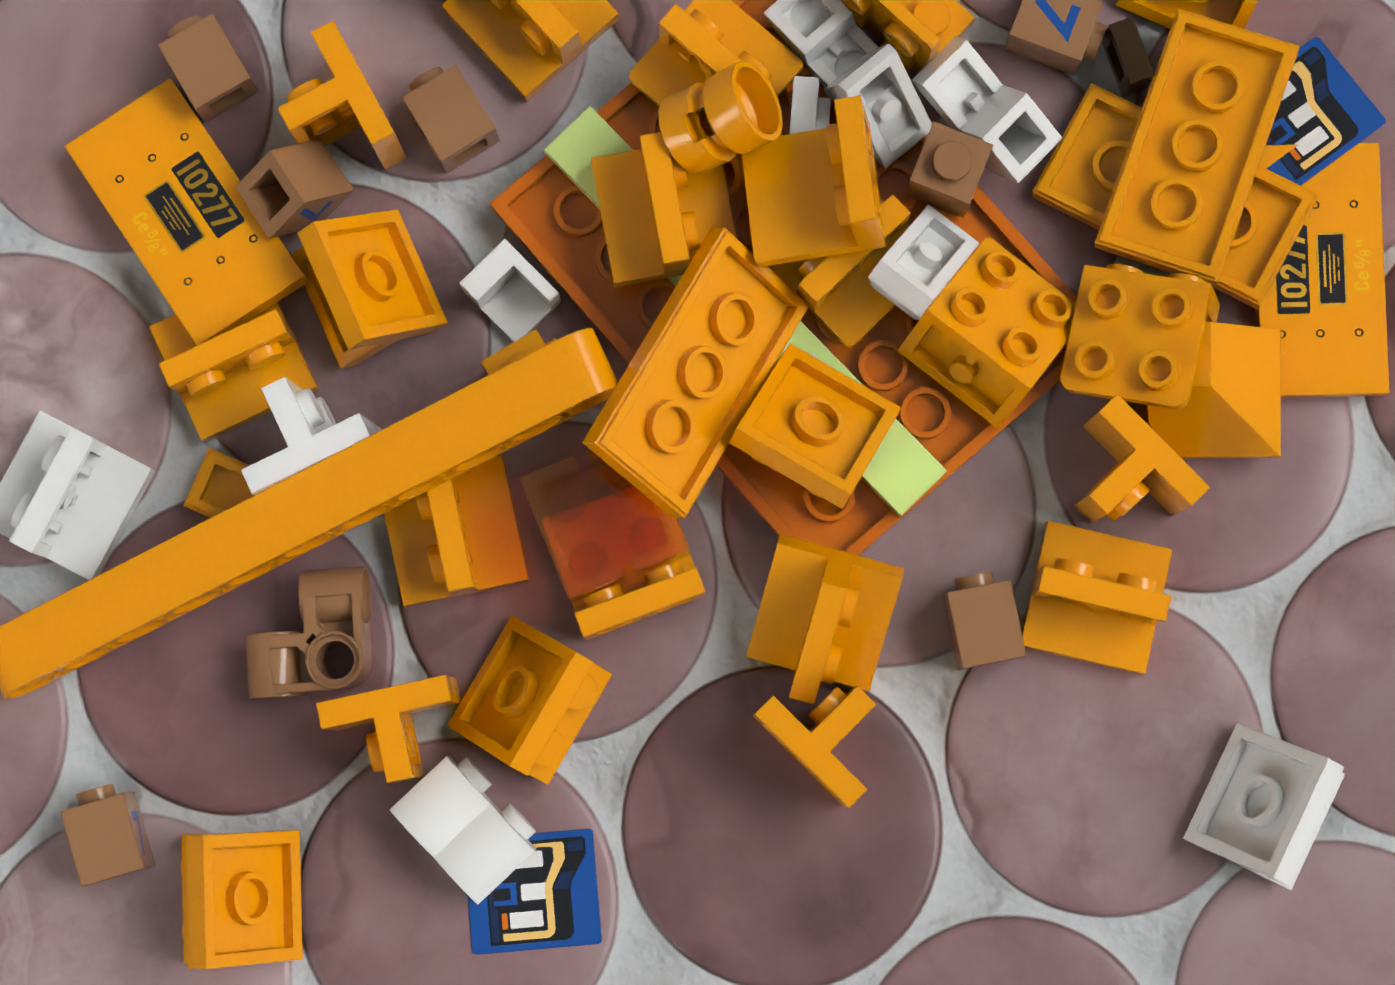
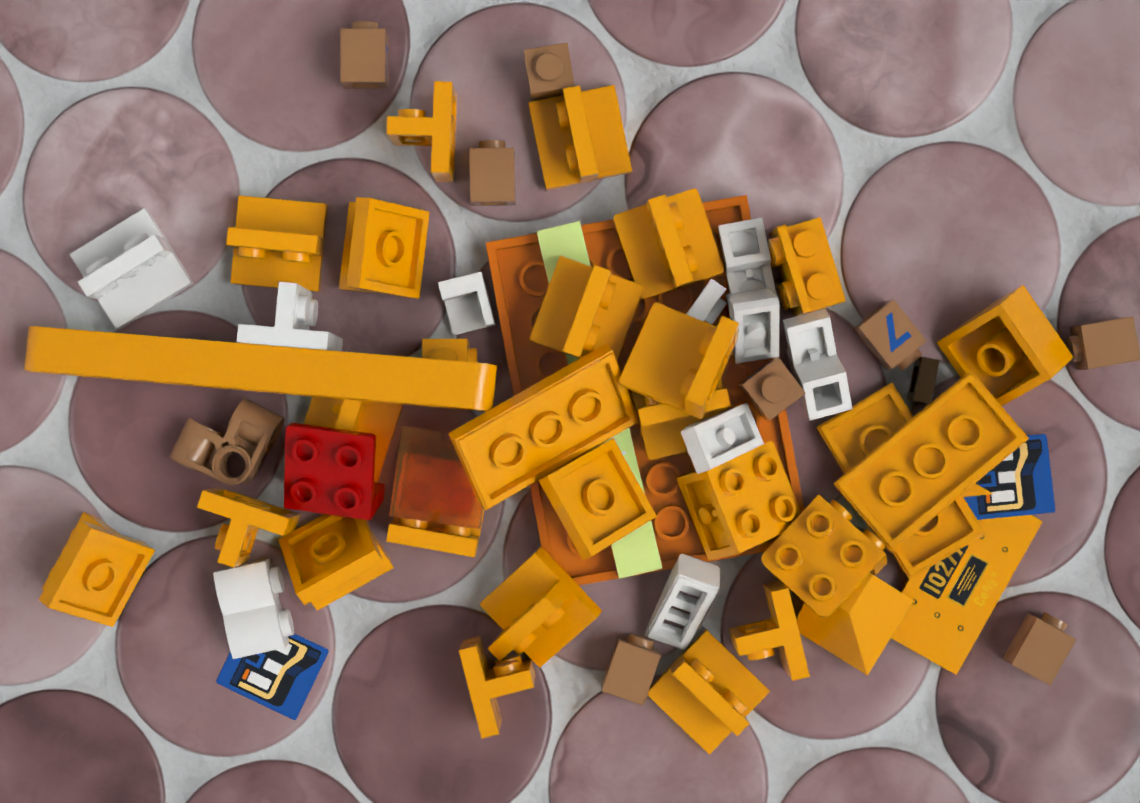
camera: 25 degrees right, 5 degrees up
medium nougat brick [60,784,156,887] -> none
light orange tile [64,78,308,345] -> none
light orange tile [183,448,254,518] -> none
medium nougat brick [235,139,354,239] -> none
light orange wheel [658,61,783,175] -> none
none -> red bracket [284,423,385,520]
none -> white slope [645,554,720,650]

